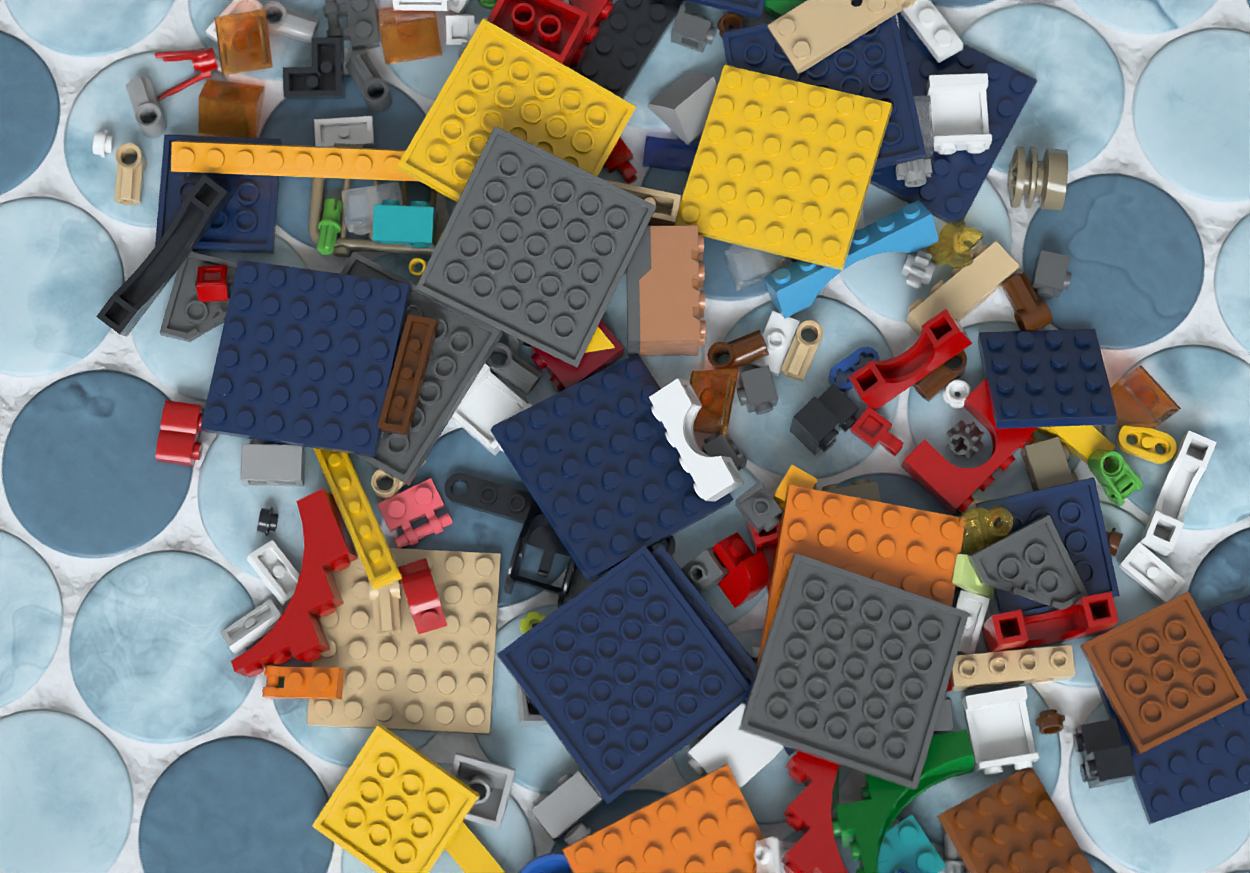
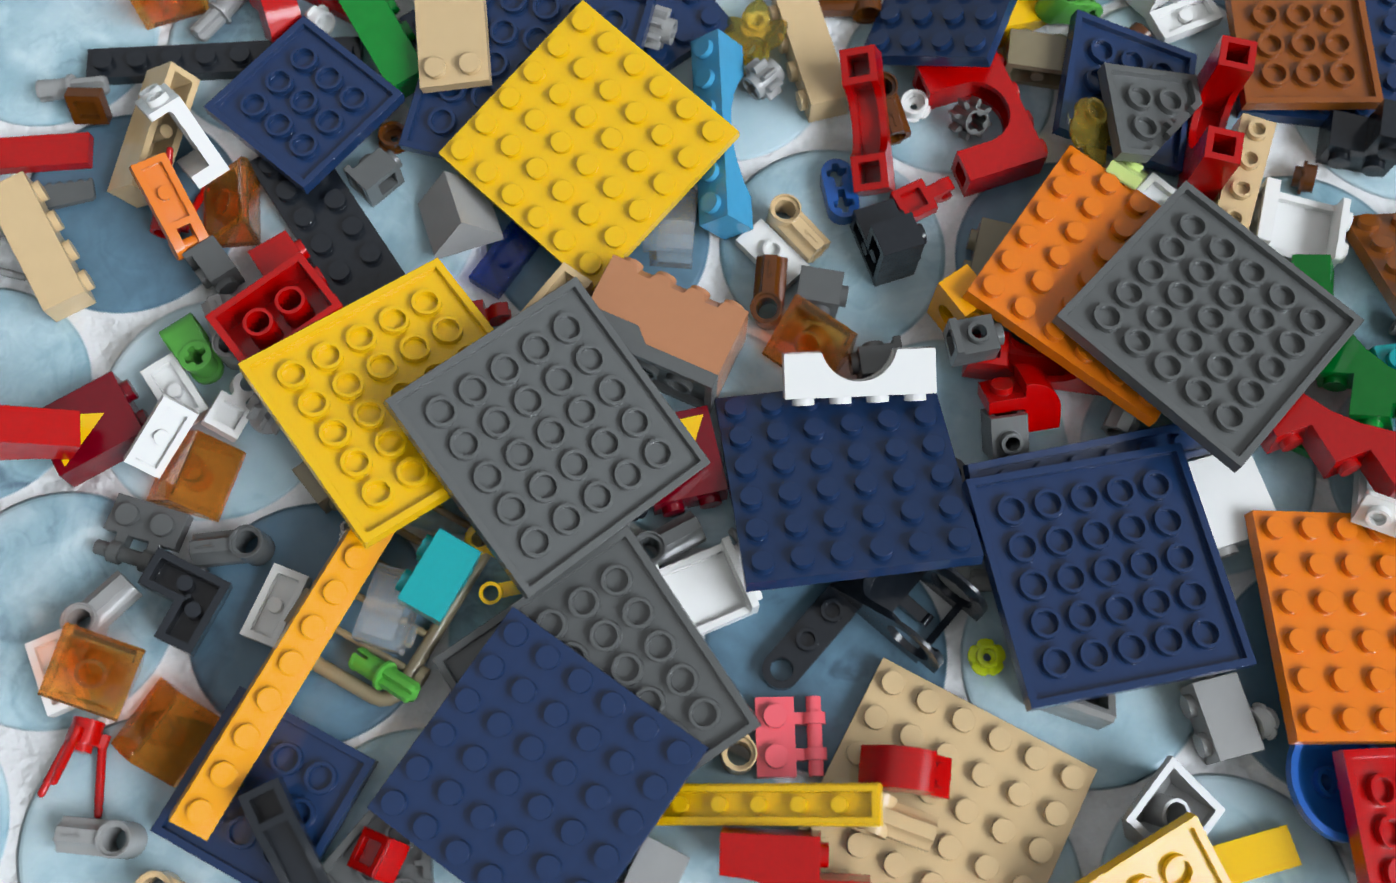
camera: 65 degrees left, 5 degrees down
reddish brown plate [377,314,439,436] -> none

